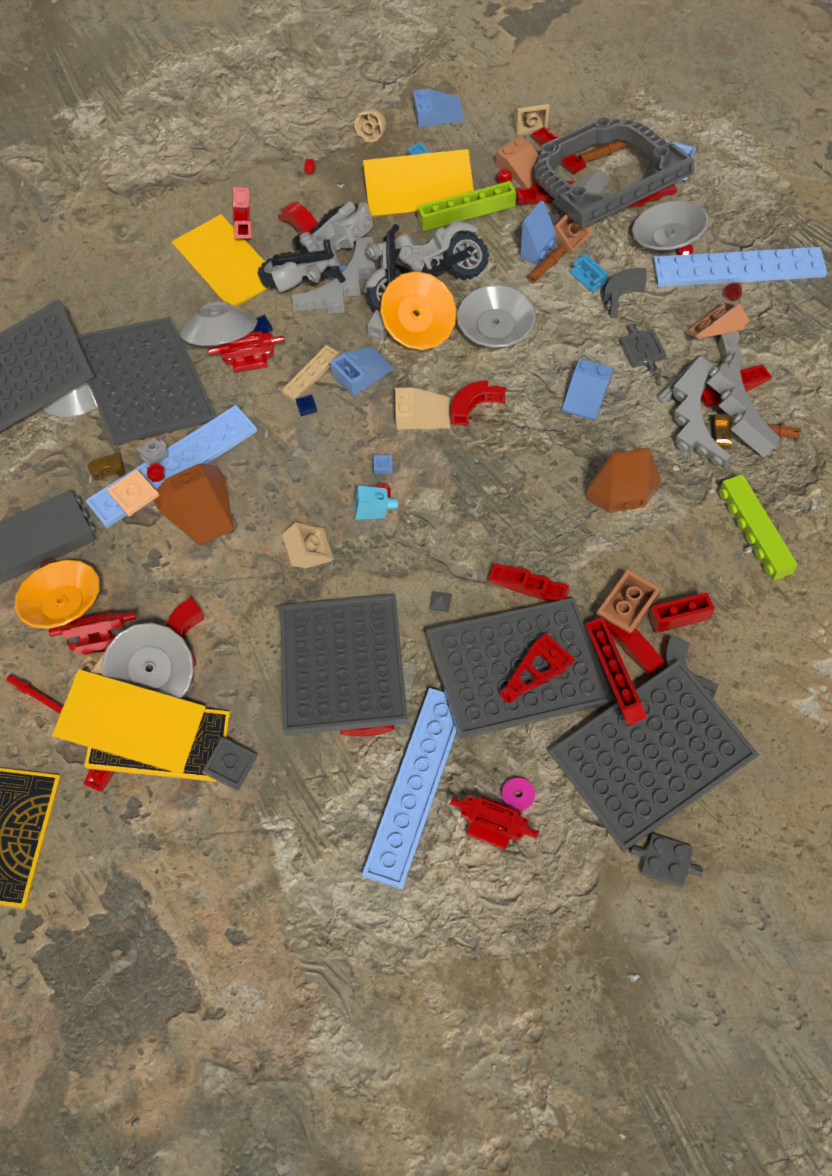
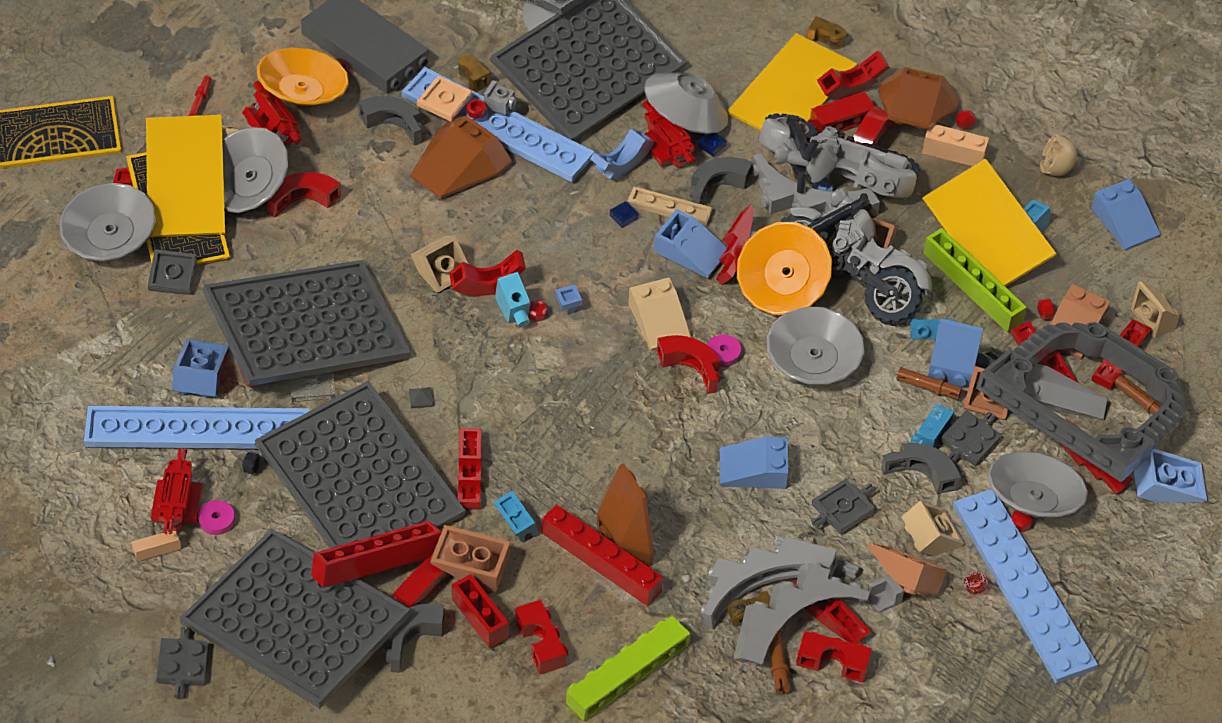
camera: 65 degrees right, 10 degrees down
red plate [500,633,575,704] -> none
none -> light grey dish [59,183,156,261]
none -> light nougat slope [131,531,181,562]
none -> medium blue slope [172,339,229,397]
none -> black tile [242,451,260,474]
none -> dark grey arch [358,96,423,146]
none -> red arch [449,250,526,296]
none -> dark azure hinge [493,491,539,542]
none -> red arch [515,599,569,675]
none -> red brick [542,504,663,606]
none -> medium blue arch [590,129,655,179]
none -> dark grey arch [690,157,752,204]
none -> dark pink piece [707,334,741,367]
none -> red slope [716,205,754,285]
none -> red arch [796,631,872,683]
none -> pearl gold leg [806,16,846,49]
none -> red brick [810,92,875,134]
none -> dark orange wedge [878,67,959,129]
none -> tan slope [901,501,965,556]
none -> dark azure hinge [910,318,955,339]
none -> light nougat brick [922,124,989,166]
none -> dark grey plate [940,410,1001,466]

